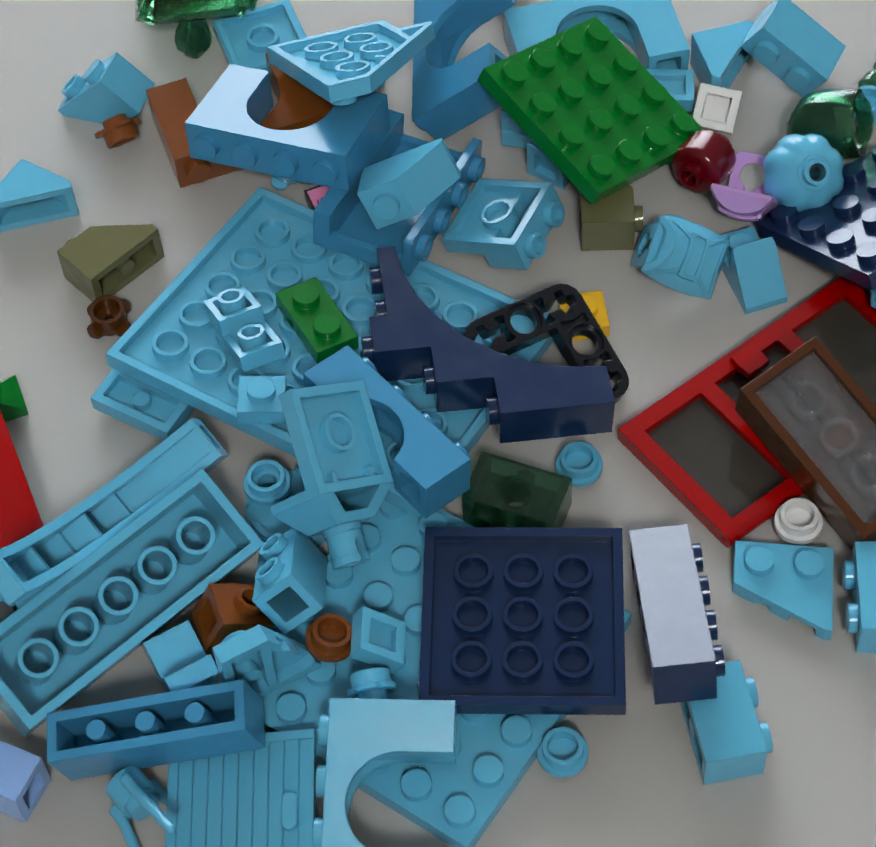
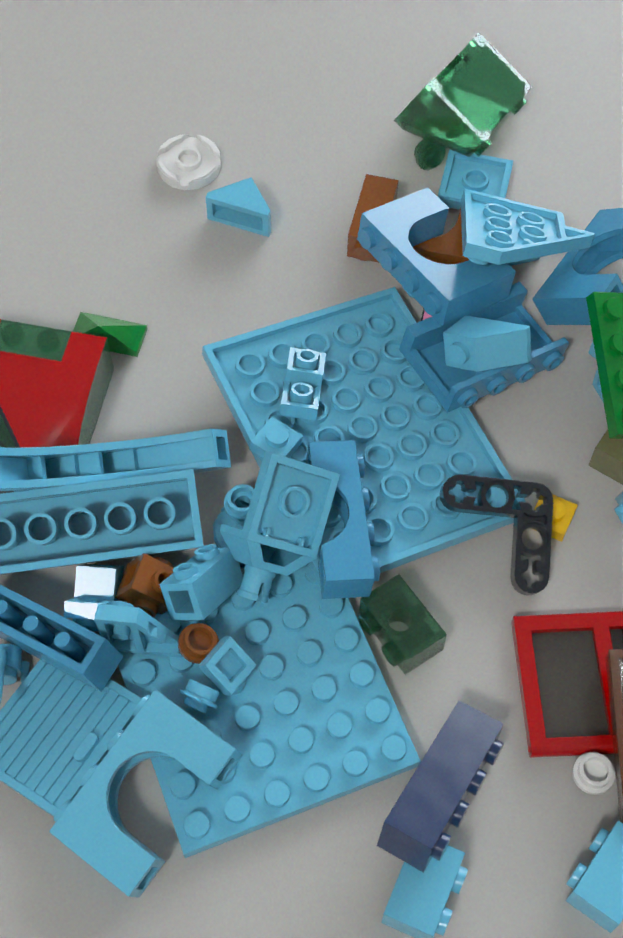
camera: 30 degrees right, 5 degrees up
medium azure slope [57,52,155,124] -> none
olive slope [57,224,165,302] -> none
reddish brown plate [87,295,131,339] -> none
medium azure plate [90,368,195,440] -> none
dark orange plate [94,114,141,149] -> none
green plate [276,277,359,364] -> none
dark blue arch [361,246,615,443] -> none
dark blue plate [419,527,626,715] -> none
medium azure plate [441,178,565,270] -> none
medium azure plate [537,727,589,778] -> none
medium azure plate [555,441,603,487] -> none
medium azure wing [732,540,834,640] -> none

